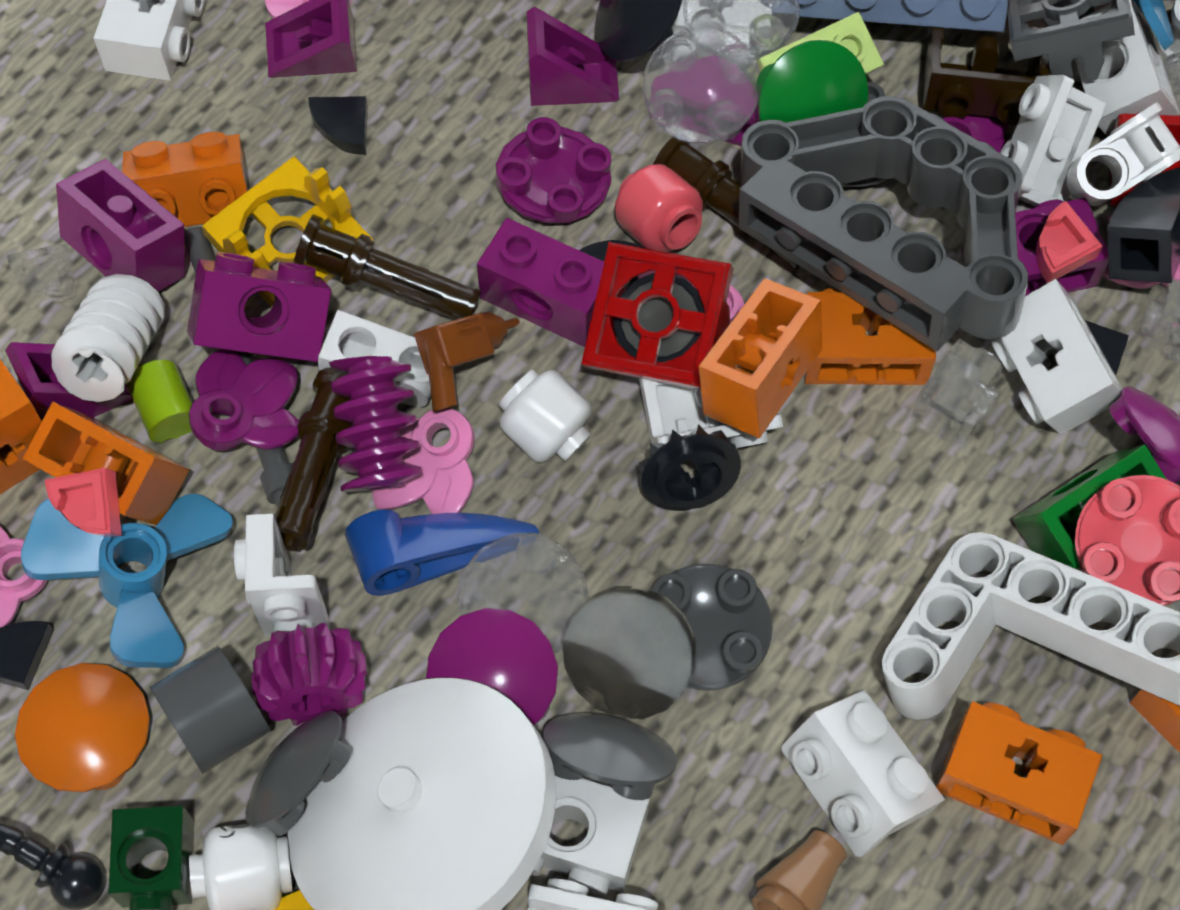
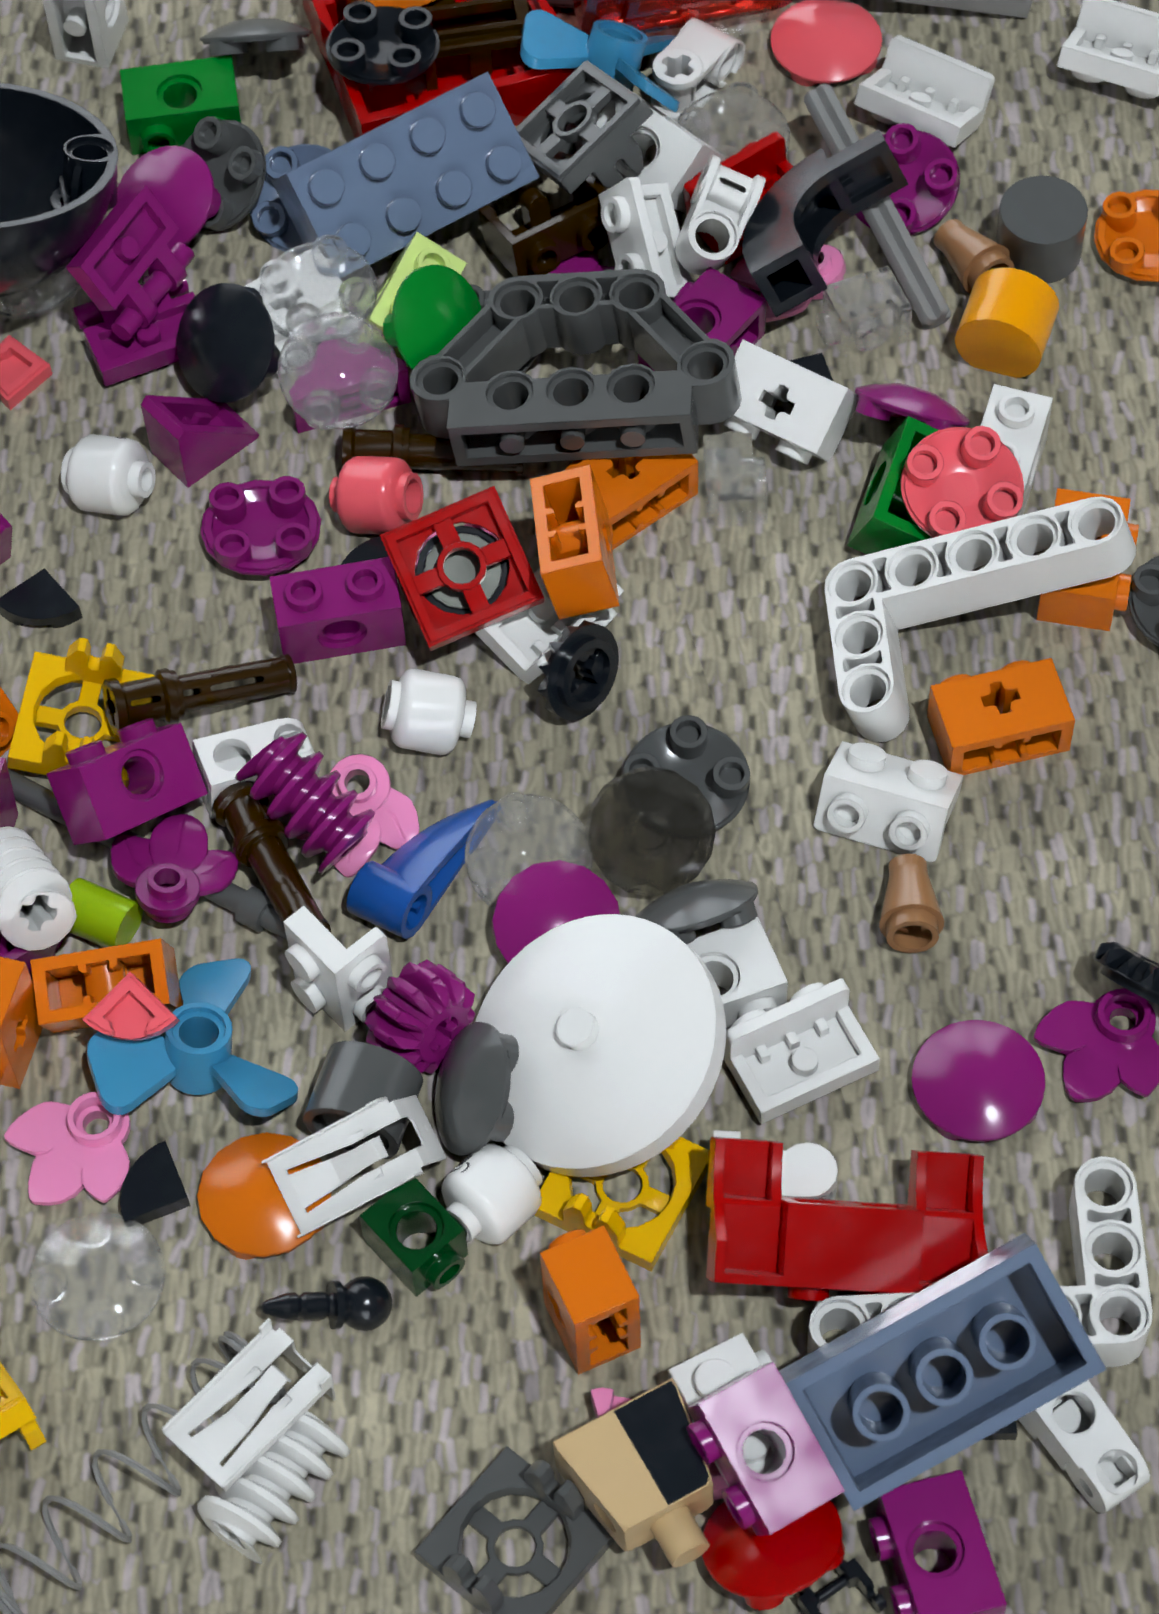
camera: 35 degrees left, 5 degrees down
dark orange piece [414,312,520,412] -> none
coral tile [1036,201,1103,283] -> none
none -> white head [61,434,156,516]
none -> white piece [261,1095,447,1238]

